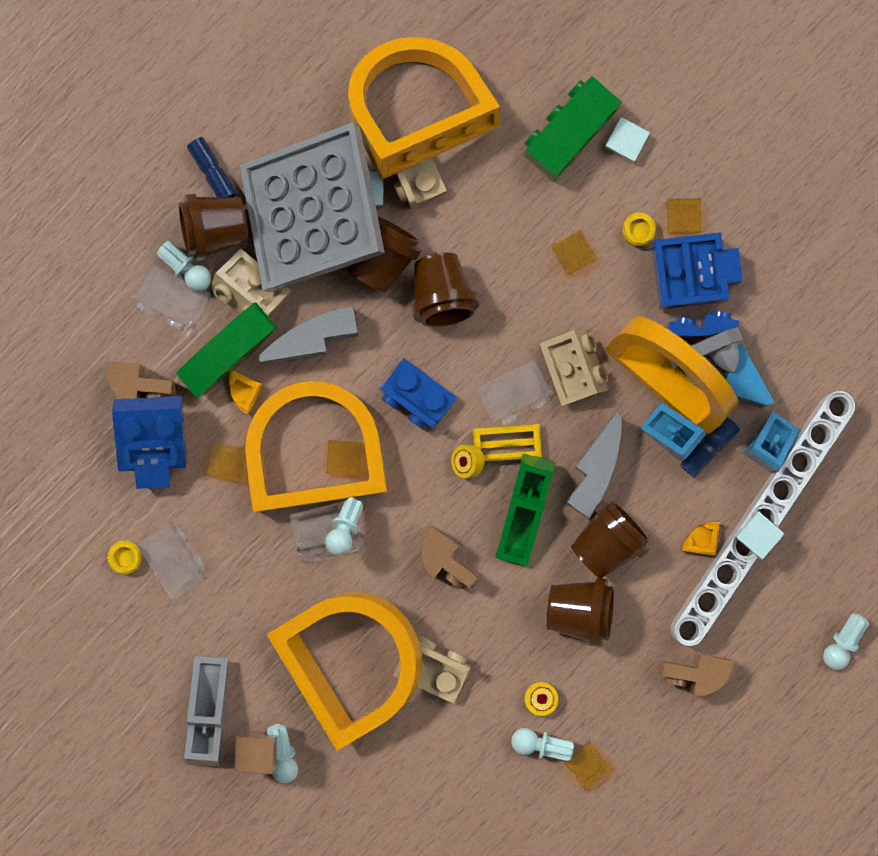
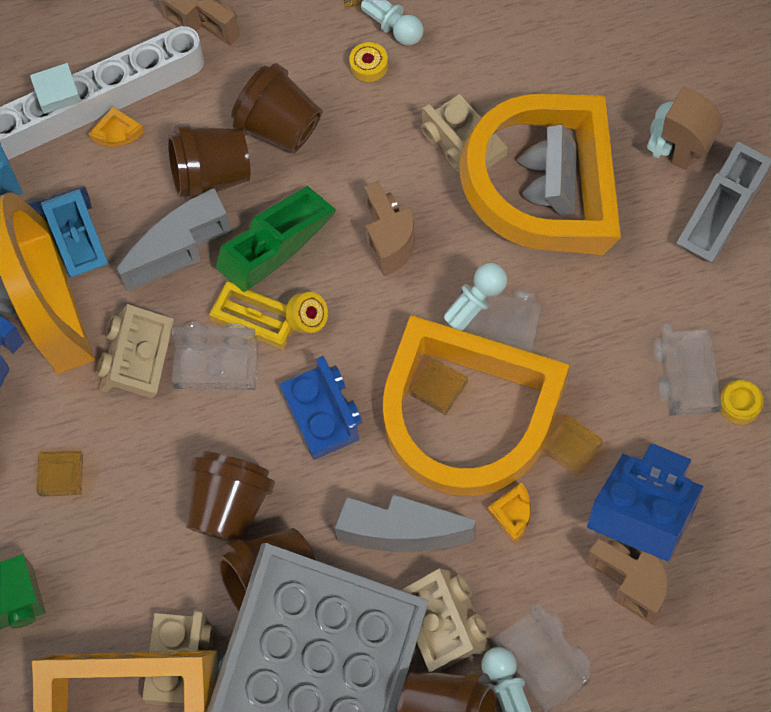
camera: 150 degrees left, 20 degrees down
green slope [176,302,278,398] -> none
none -> light grey tile [516,124,576,216]

